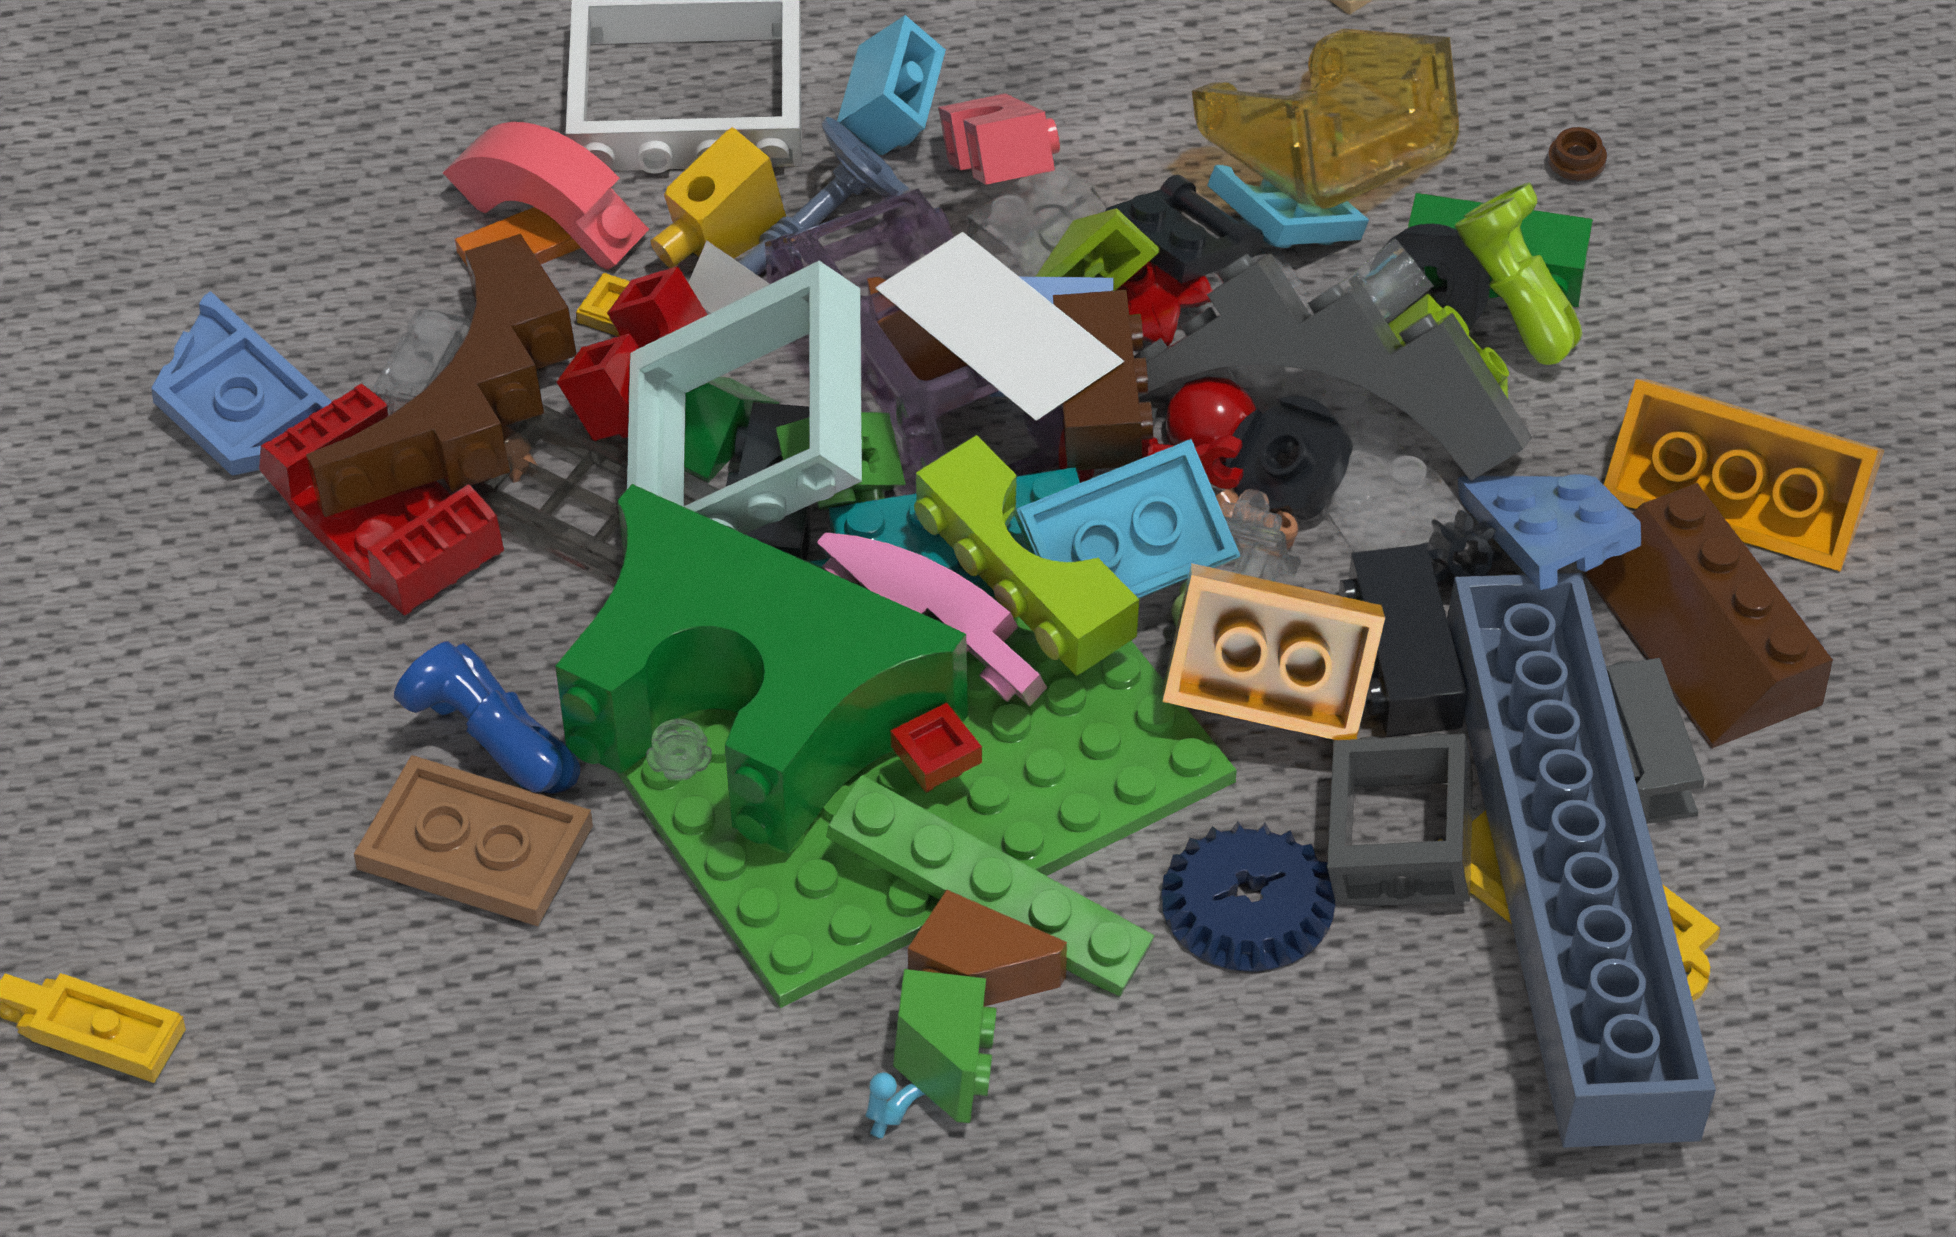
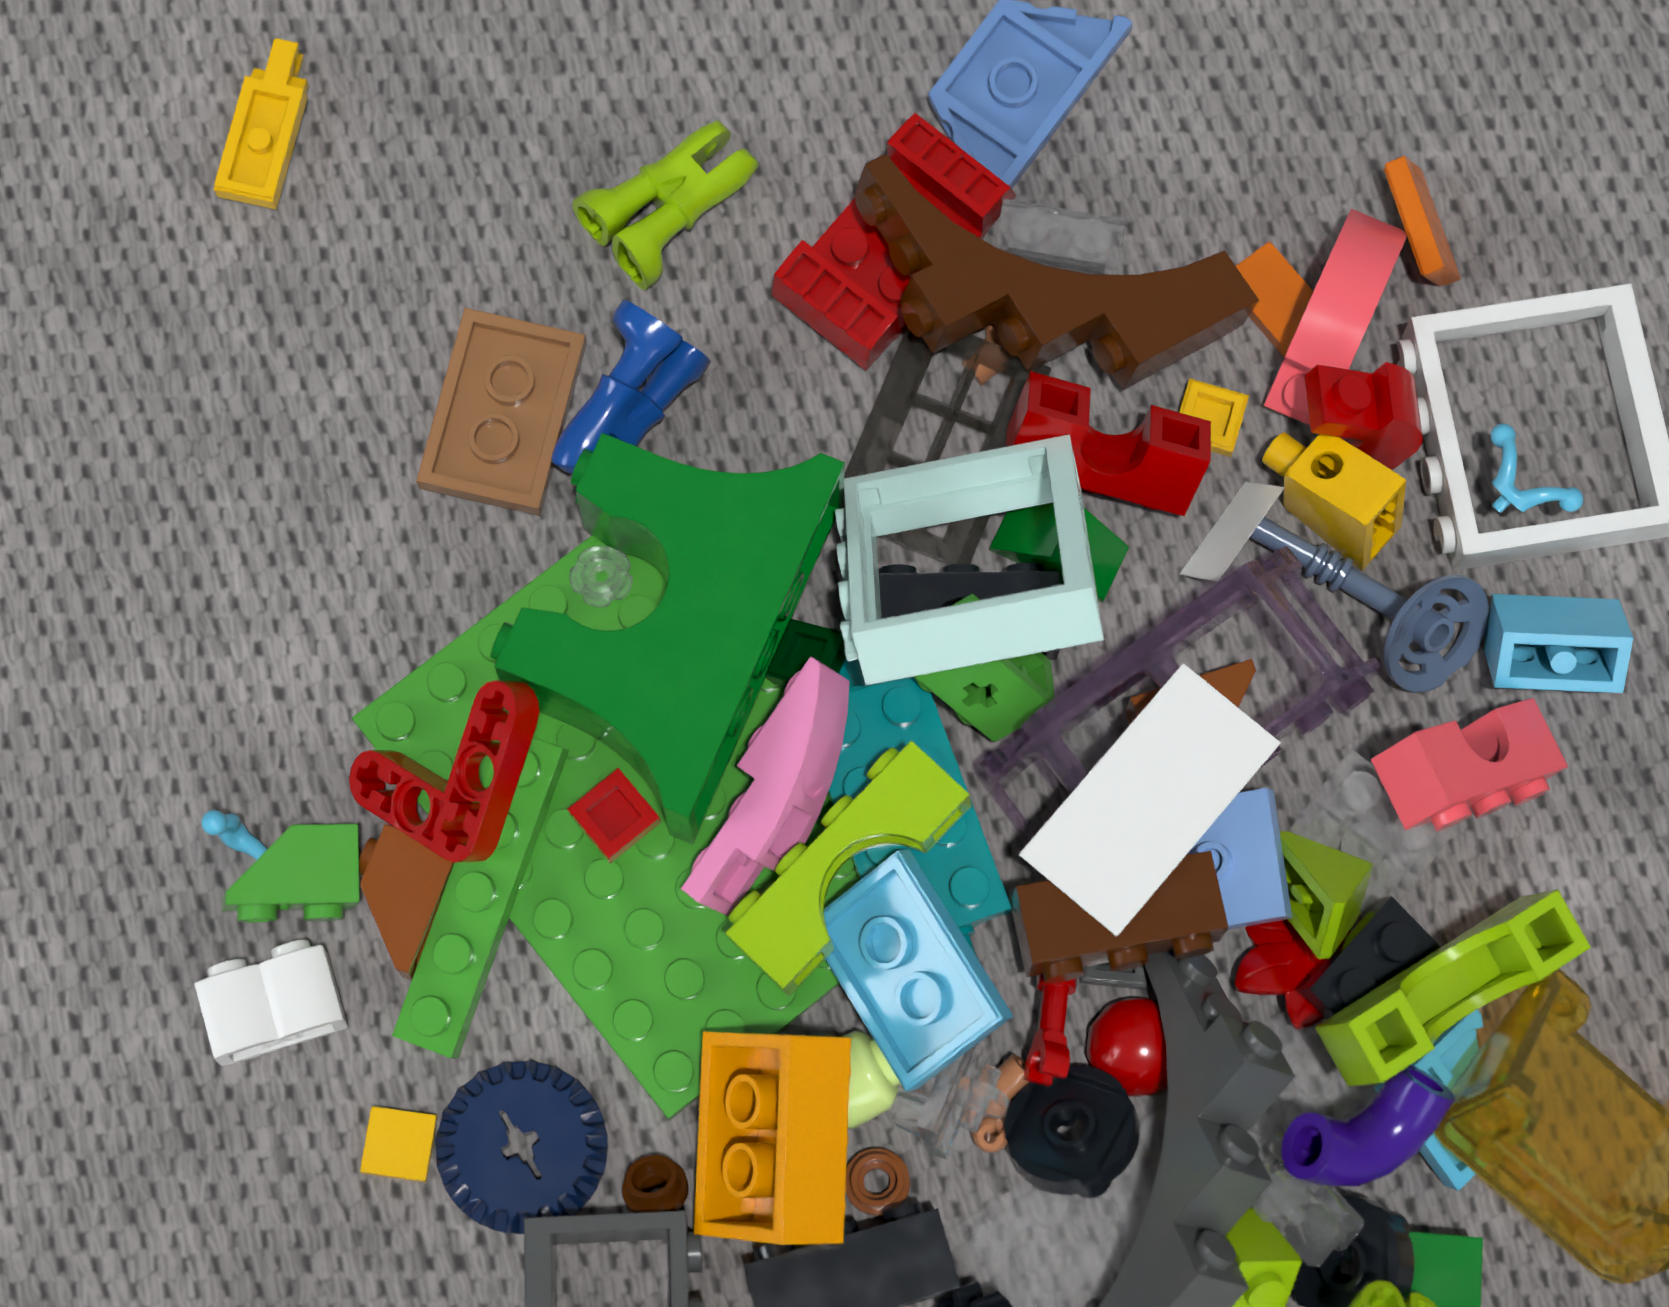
camera: 80 degrees right, 25 degrees up
none -> white brick [194,940,348,1066]
none -> red beam [349,680,539,863]
none -> yellow tile [360,1106,438,1183]
none -> lime piece [572,120,759,290]
none -> reddish brown plate [622,1155,689,1213]
none -> dark purple cylinder [1281,1065,1456,1186]
none -> red brick [1304,362,1423,470]
none -> lime arch [1315,889,1591,1086]
none -> orange tile [1384,155,1461,286]
none -> medium azure piece [1490,423,1584,513]

